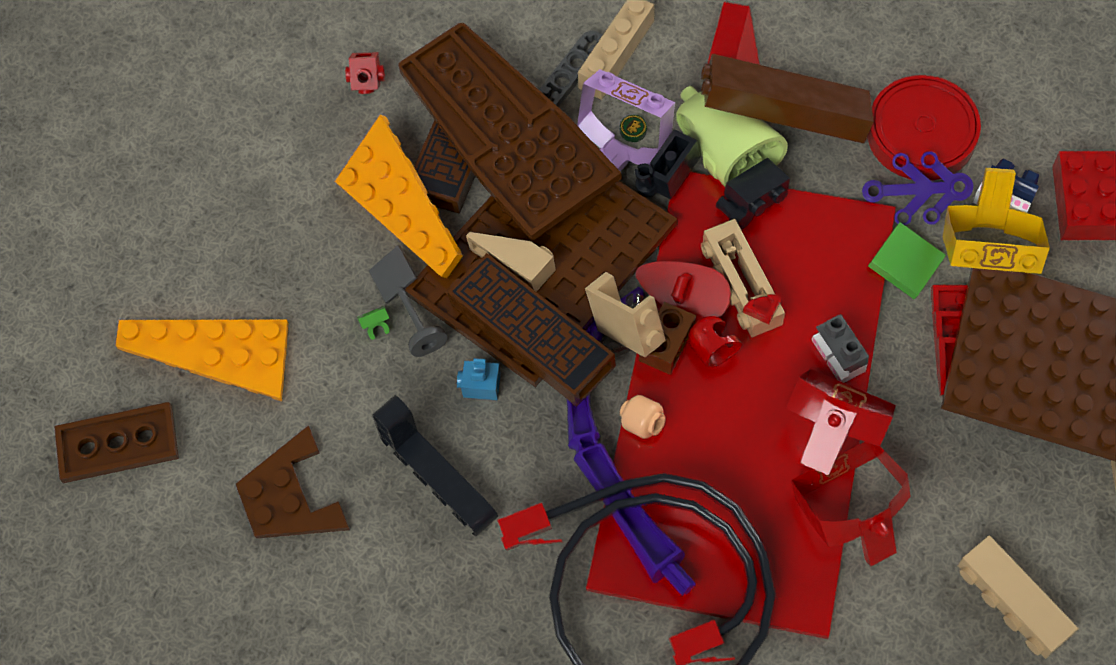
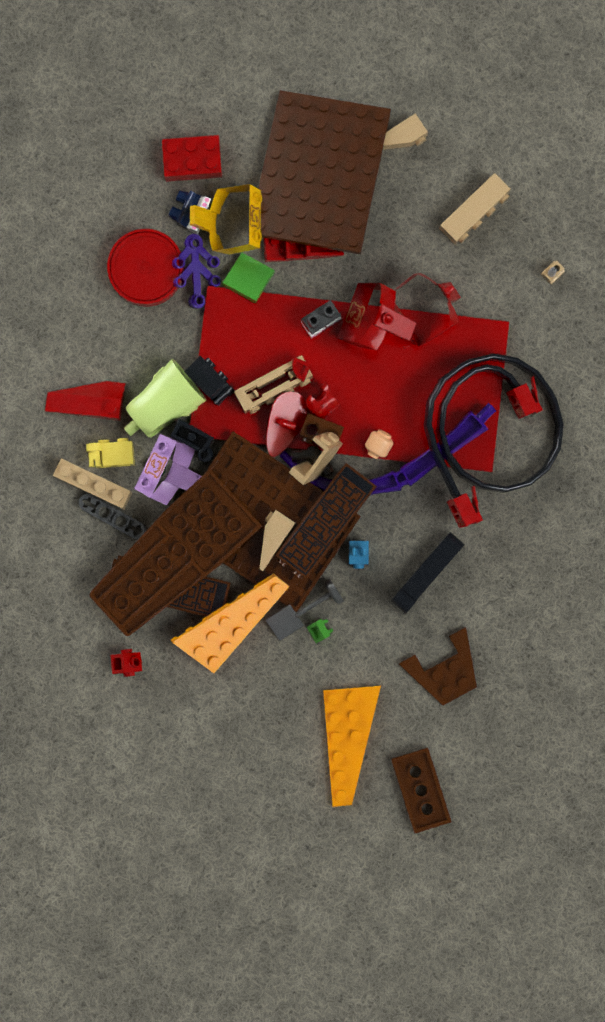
camera: 100 degrees left, 20 degrees up
reddish brown brick [701,54,874,144] -> none
none -> light yellow hinge [86,438,135,468]

